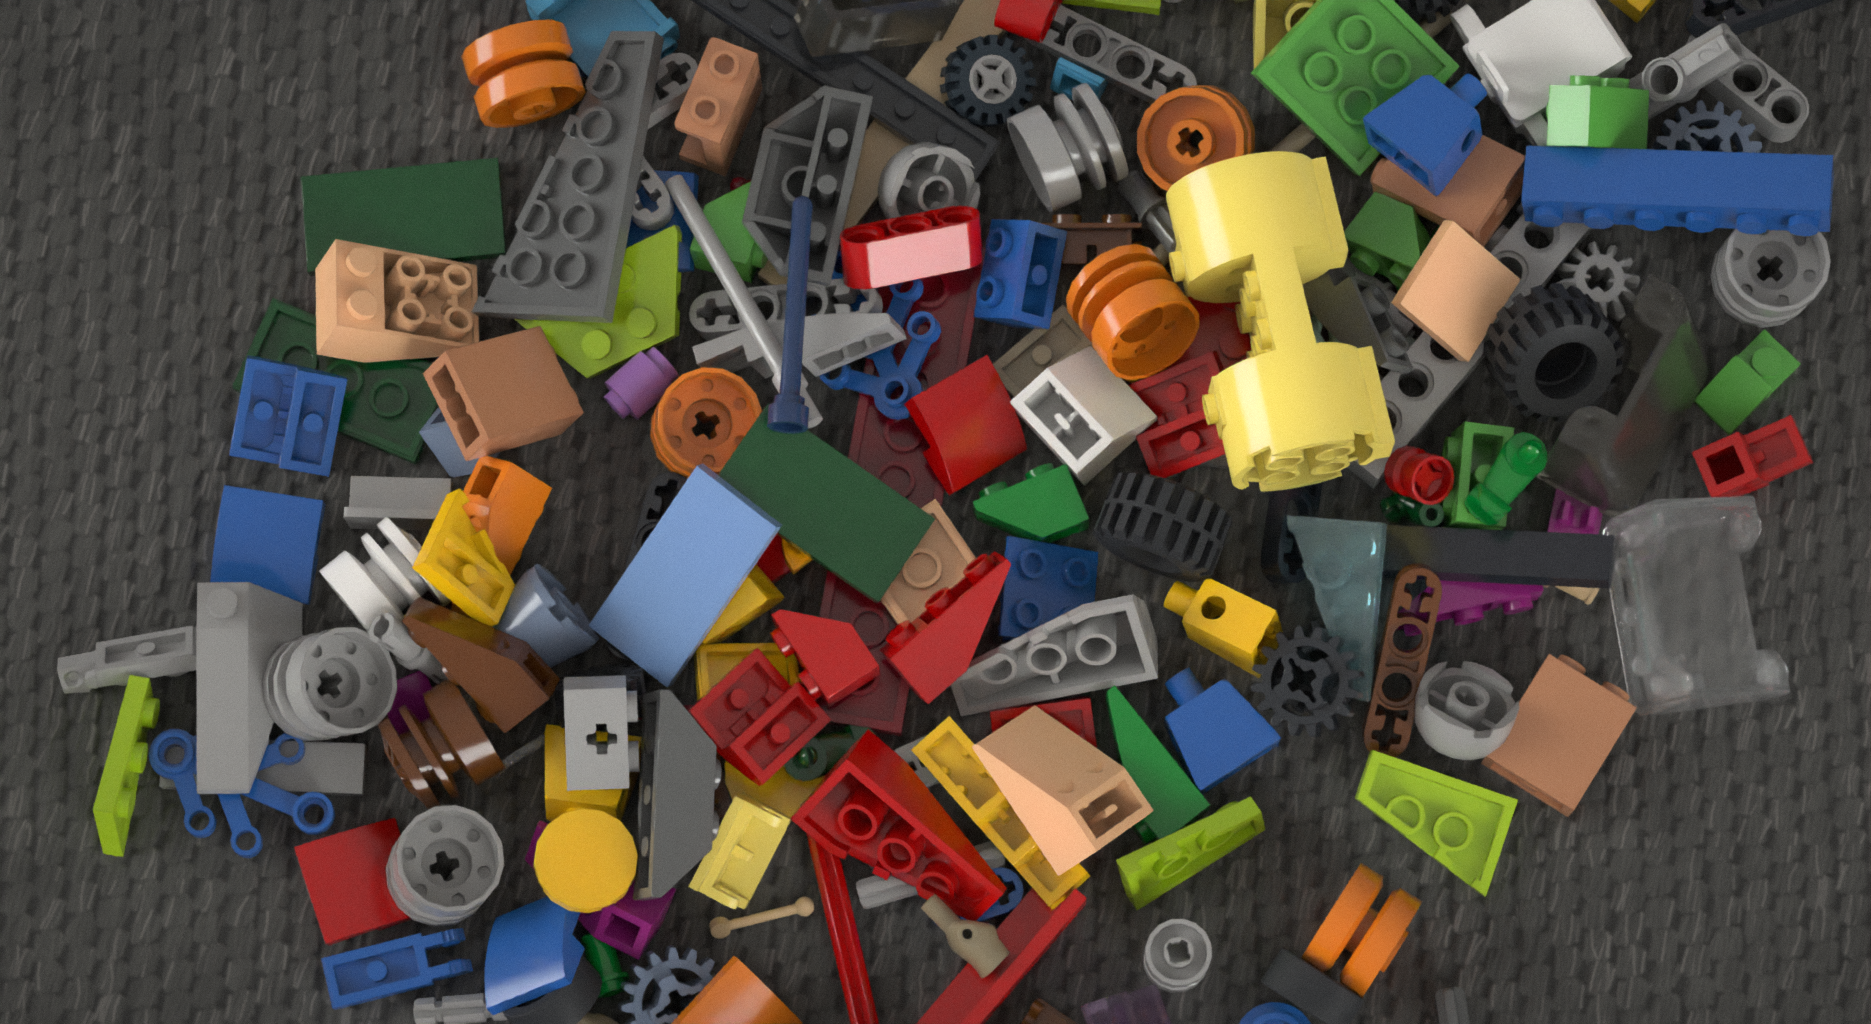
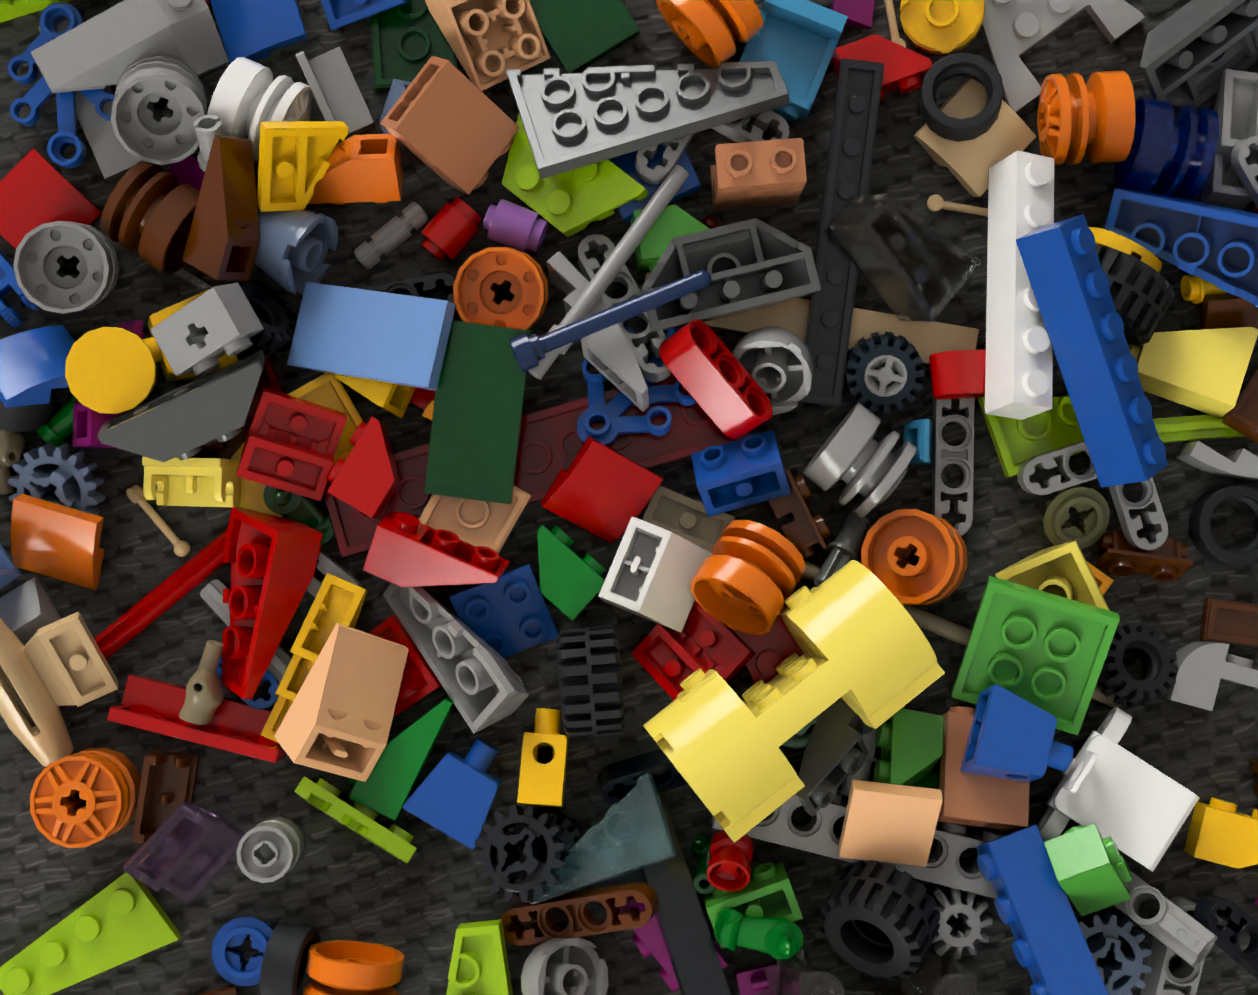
camera: 60 degrees right, 10 degrees up
none -> light grey axle [354,202,429,269]
none -> red brick [420,197,482,261]

